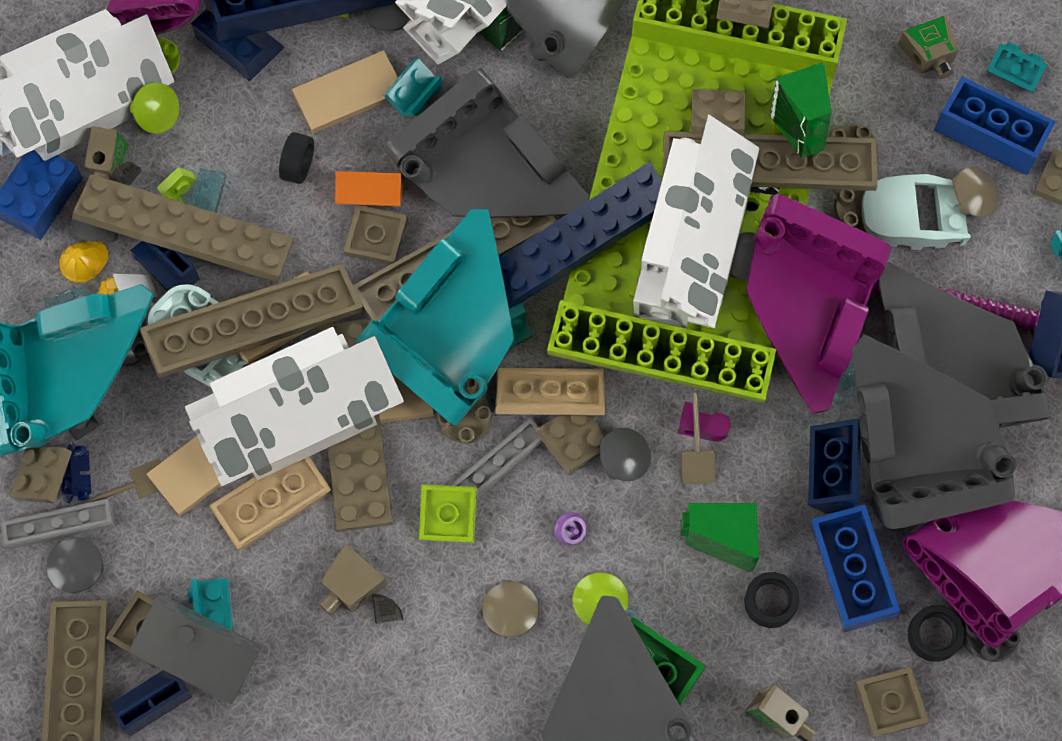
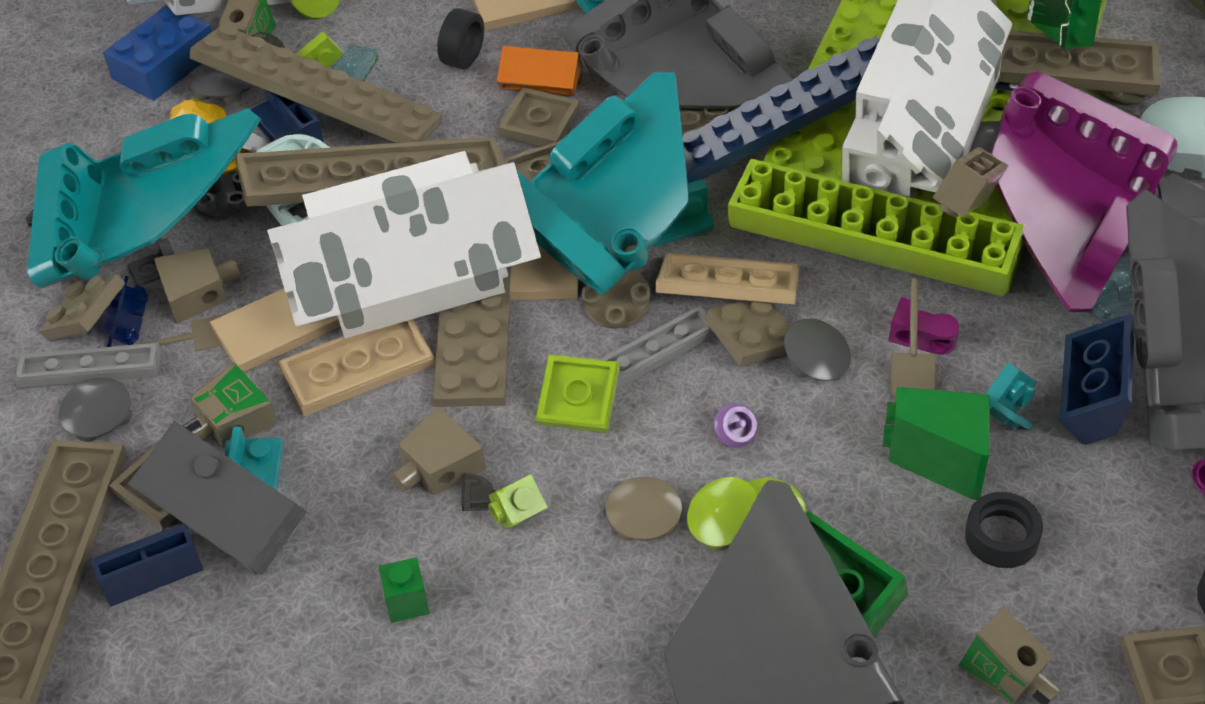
camera: 10 degrees right, 20 degrees down
blue brick [811,504,900,632] -> none
none -> dark tan torso [154,248,241,324]
none -> dark tan torso [183,362,277,448]
none -> green brick [379,557,430,623]
none -> lime bracket [488,474,548,529]
none -> lime dish [687,477,758,550]
none -> dark tan brick [933,147,1009,218]
none -> teal bracket [985,362,1038,430]

